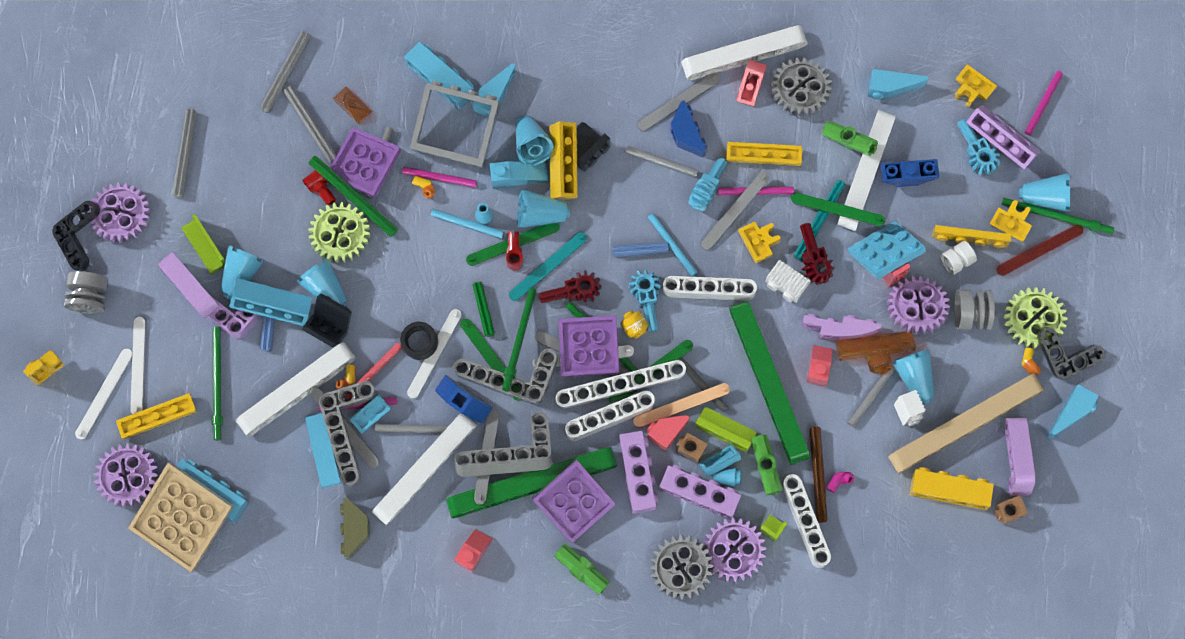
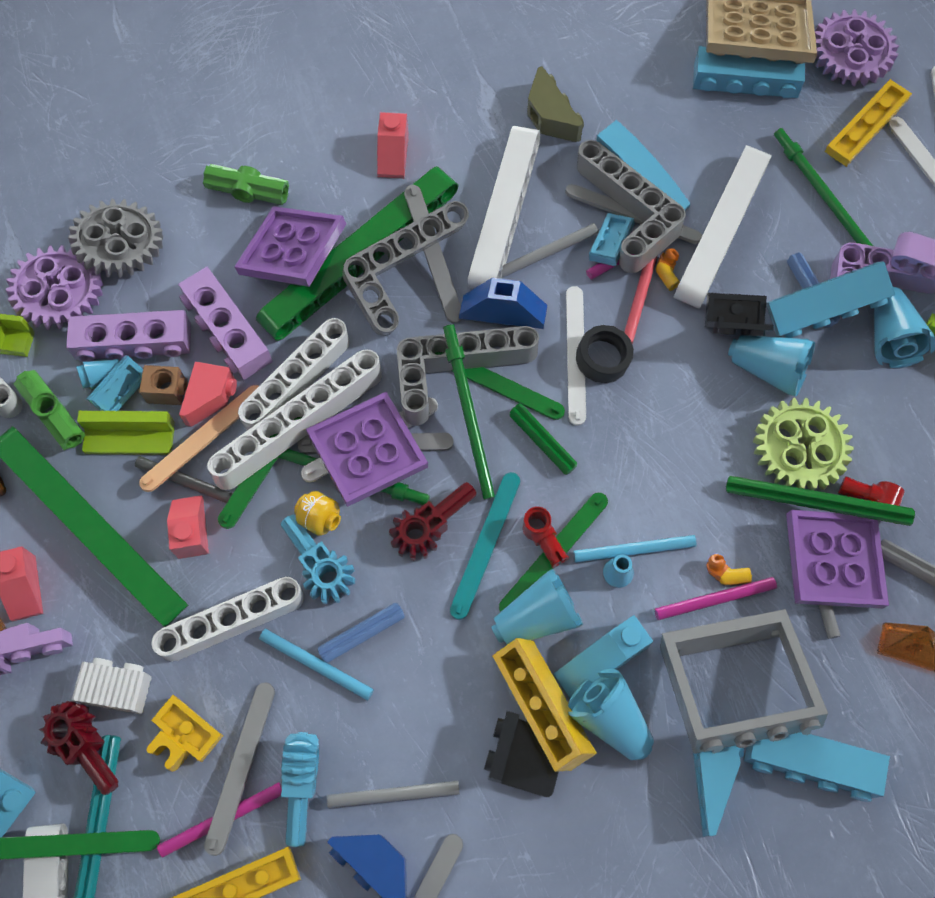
camera: 155 degrees right, 5 degrees down
none -> coral slope [167,495,209,559]

